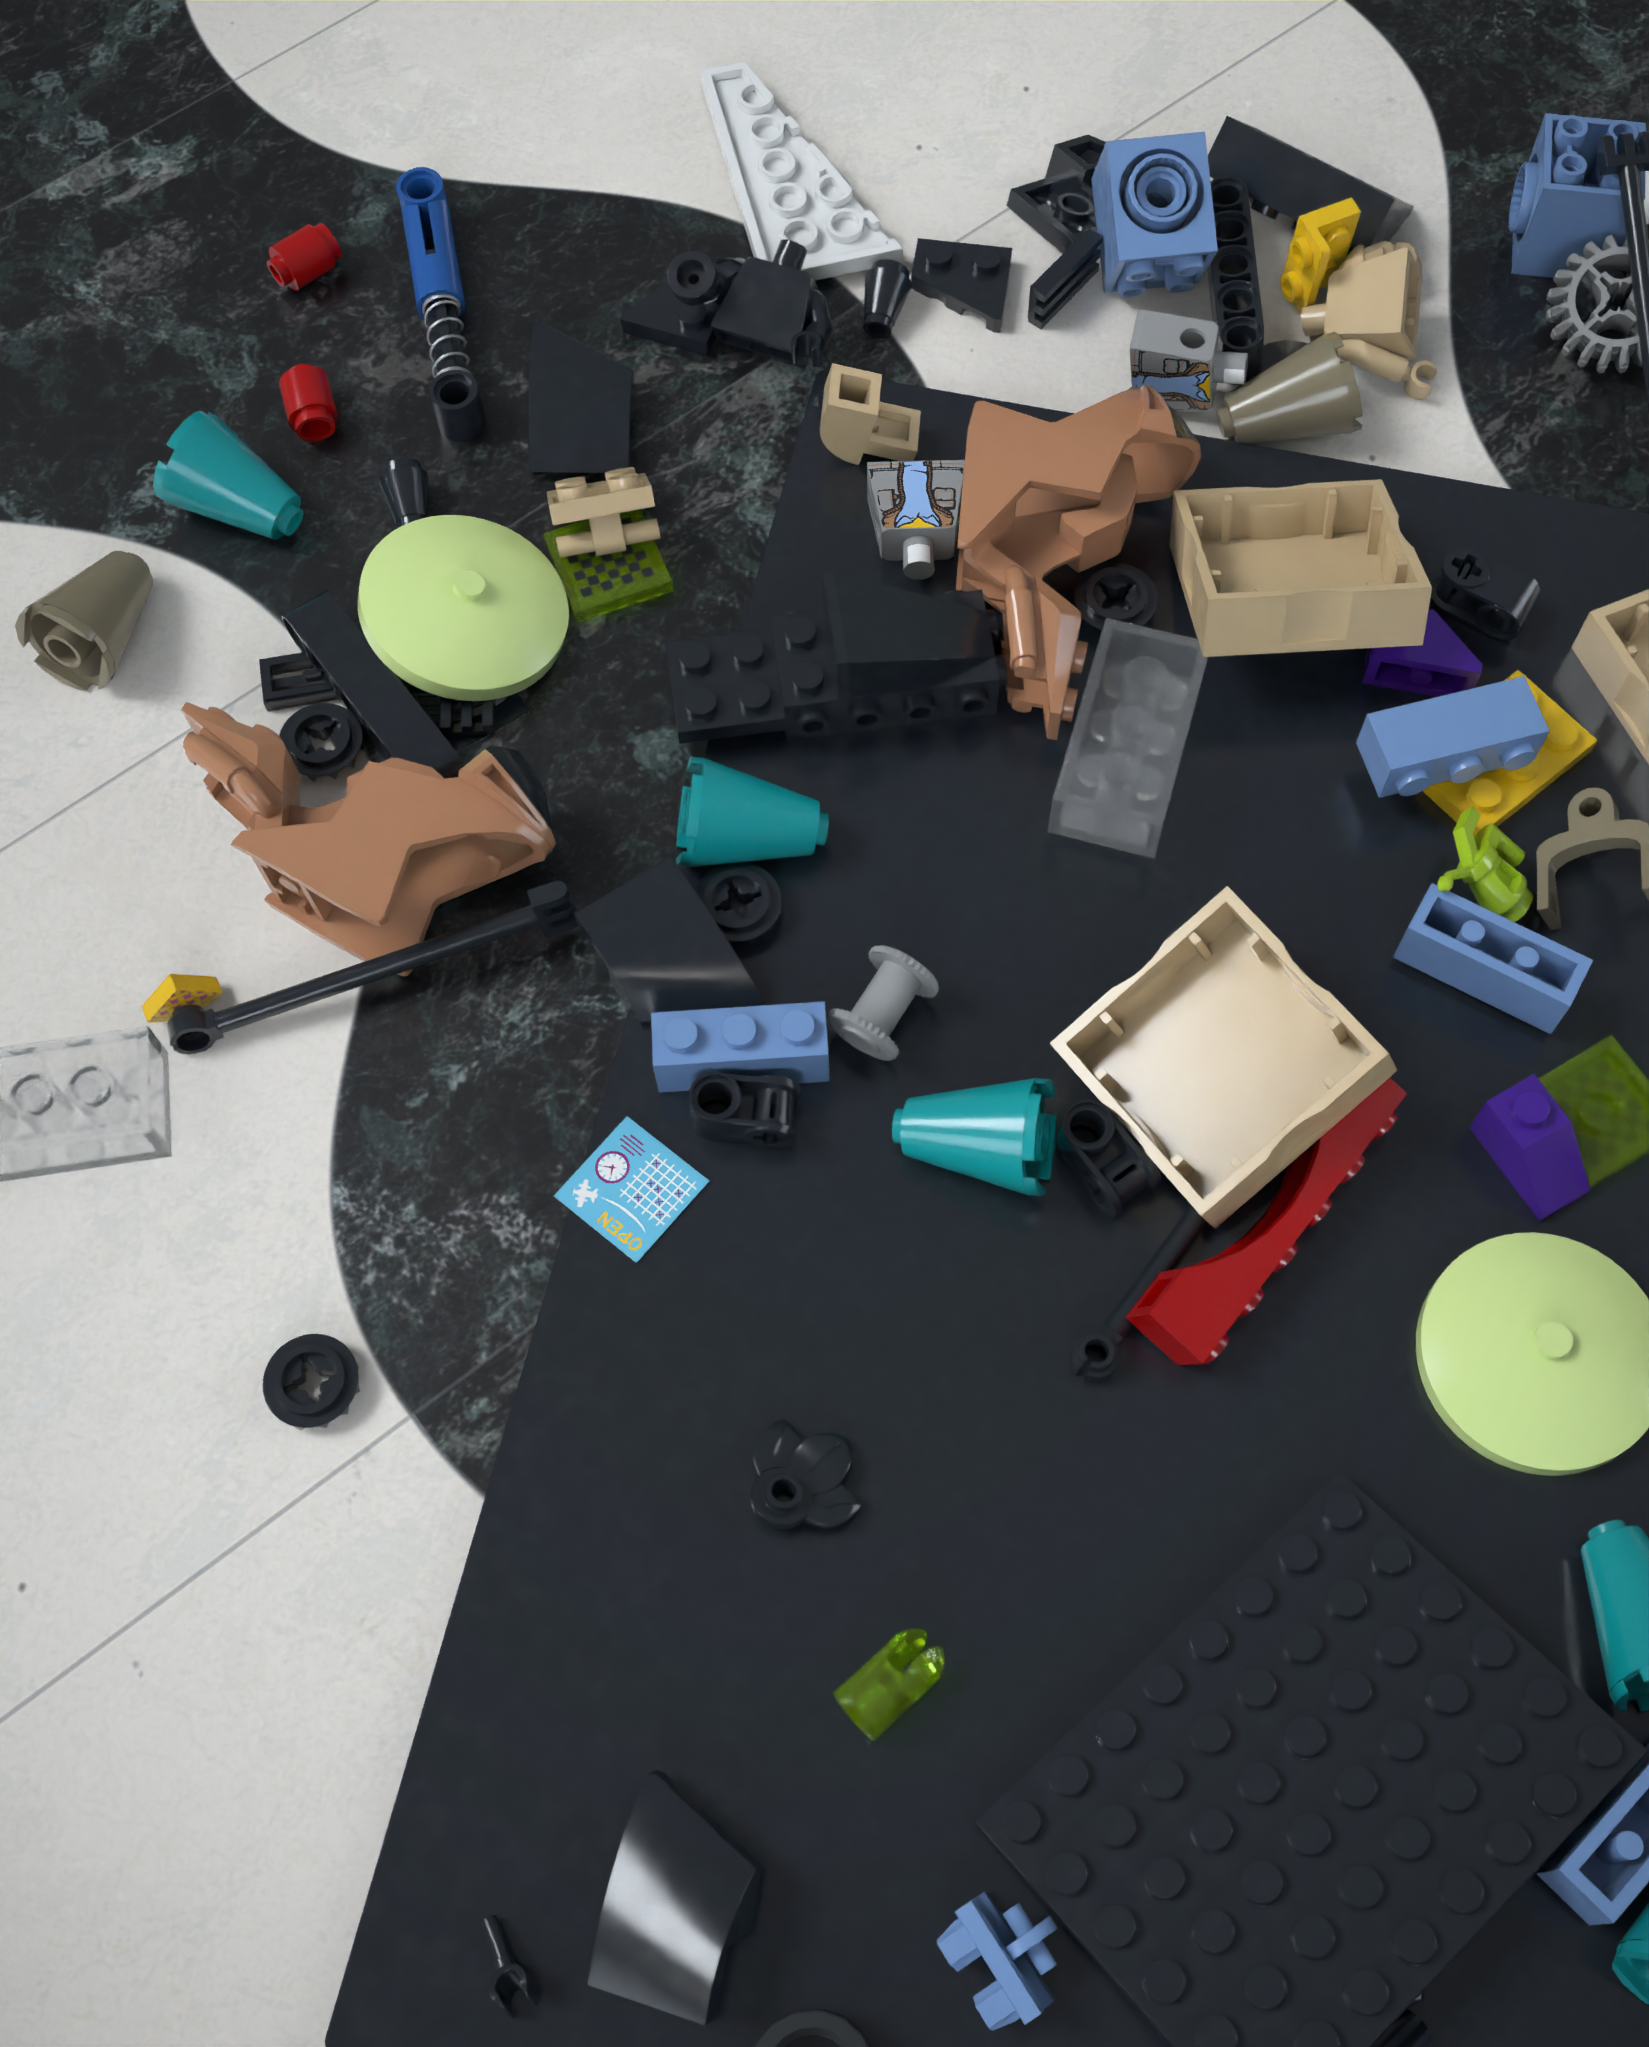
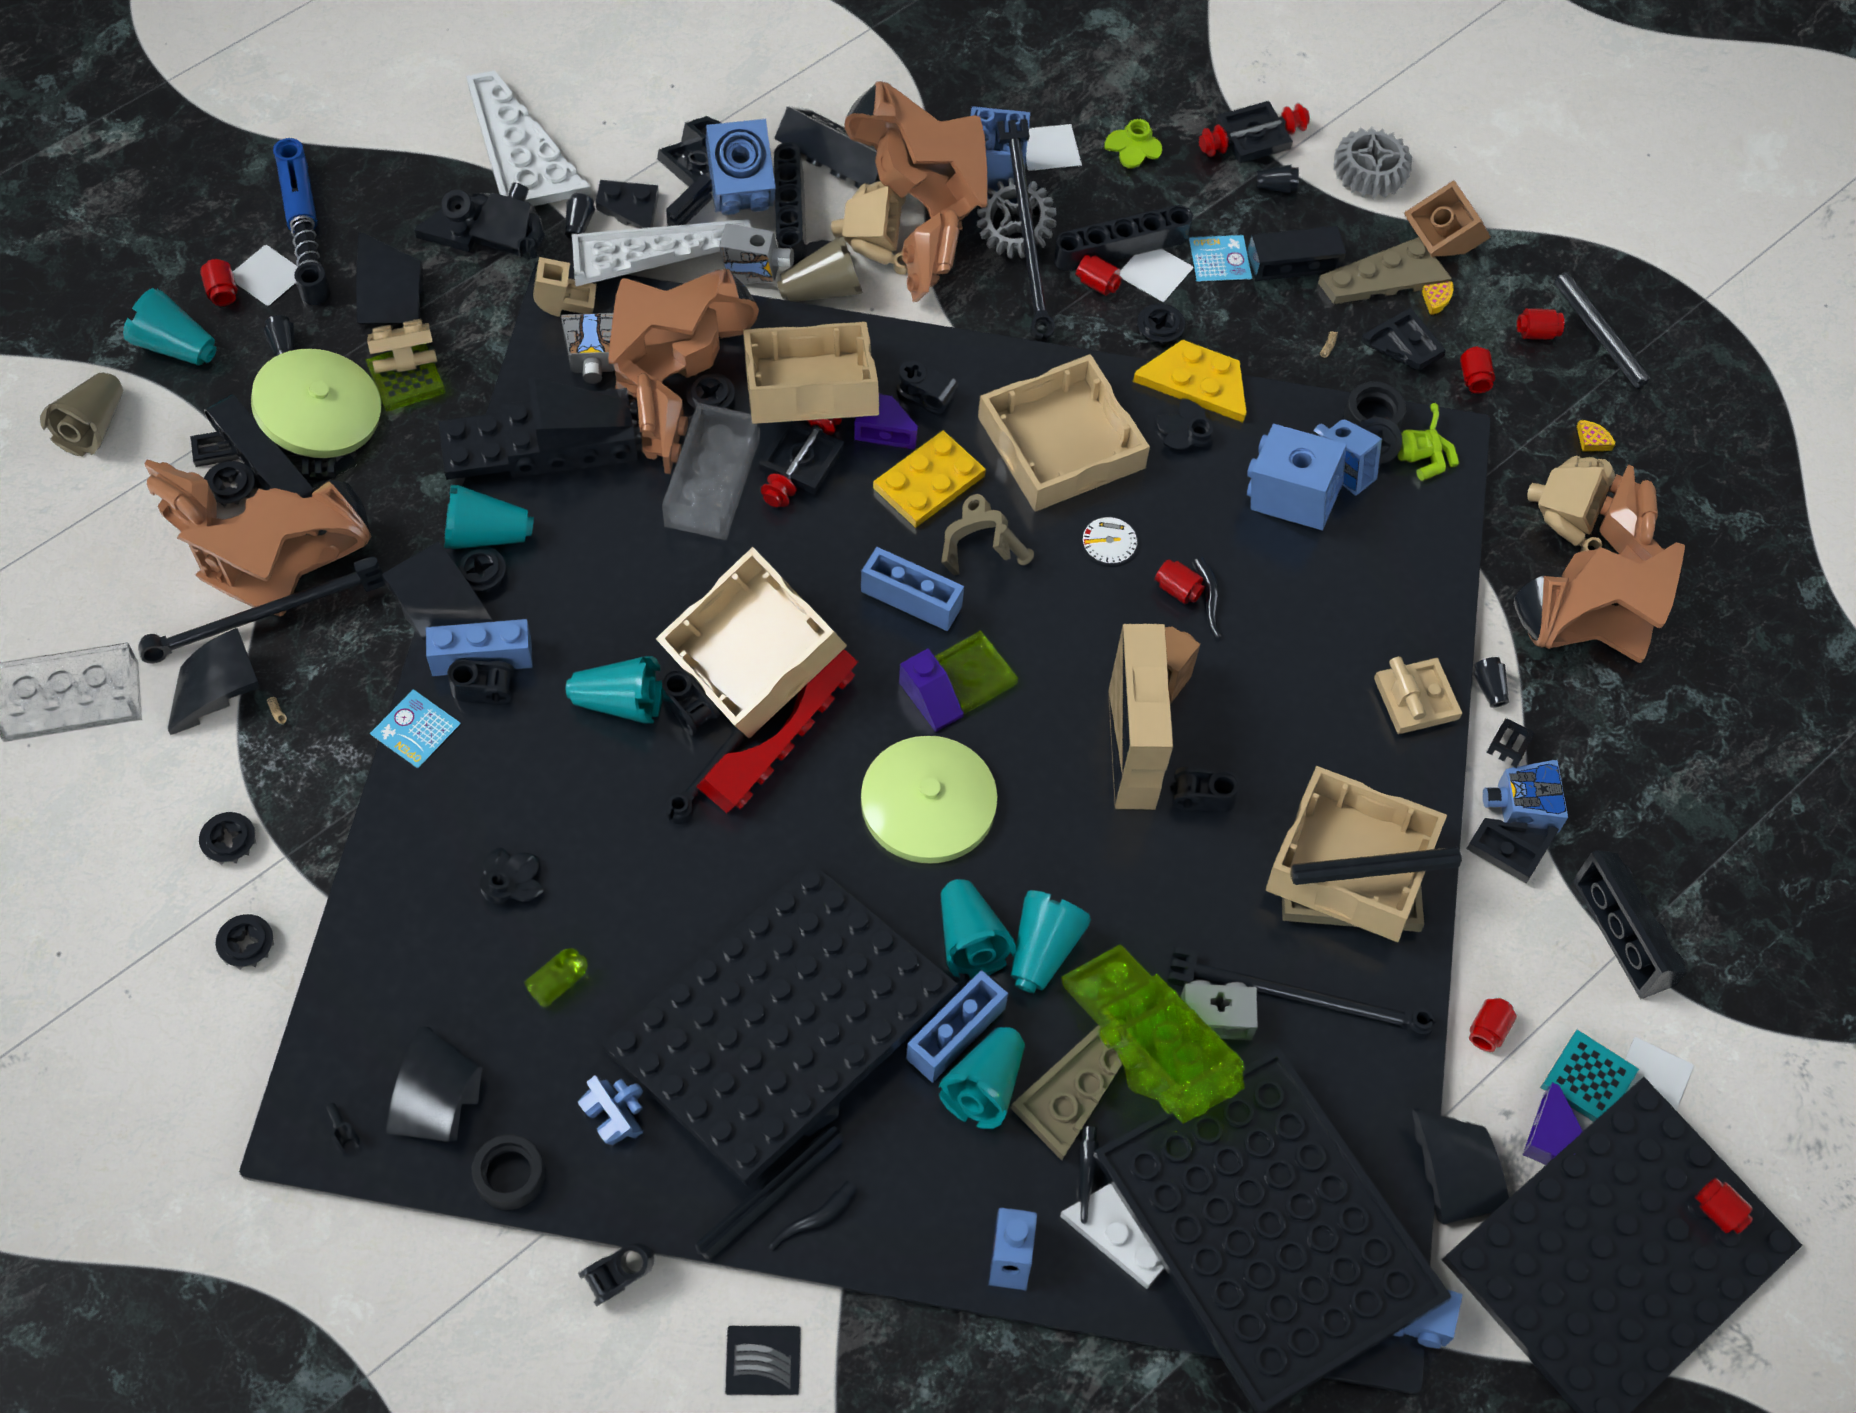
camera: 10 degrees left, 5 degrees down
yellow tile [141,974,223,1023] -> none
red brick [267,223,342,291] -> none
light grey hose [828,945,939,1061] -> none
yellow bracket [1280,197,1361,315] -> none
medium blue brick [1356,676,1550,798] -> none
lime piece [1437,806,1533,922] -> none
none -> black slope [167,628,260,735]
none -> black gear [215,914,274,970]
none -> white sticker [233,245,298,306]
none -> tan leg [267,697,287,724]
none -> white wing [572,219,751,286]
none -> black plate [759,418,844,507]
none -> nougat piece [844,81,987,302]

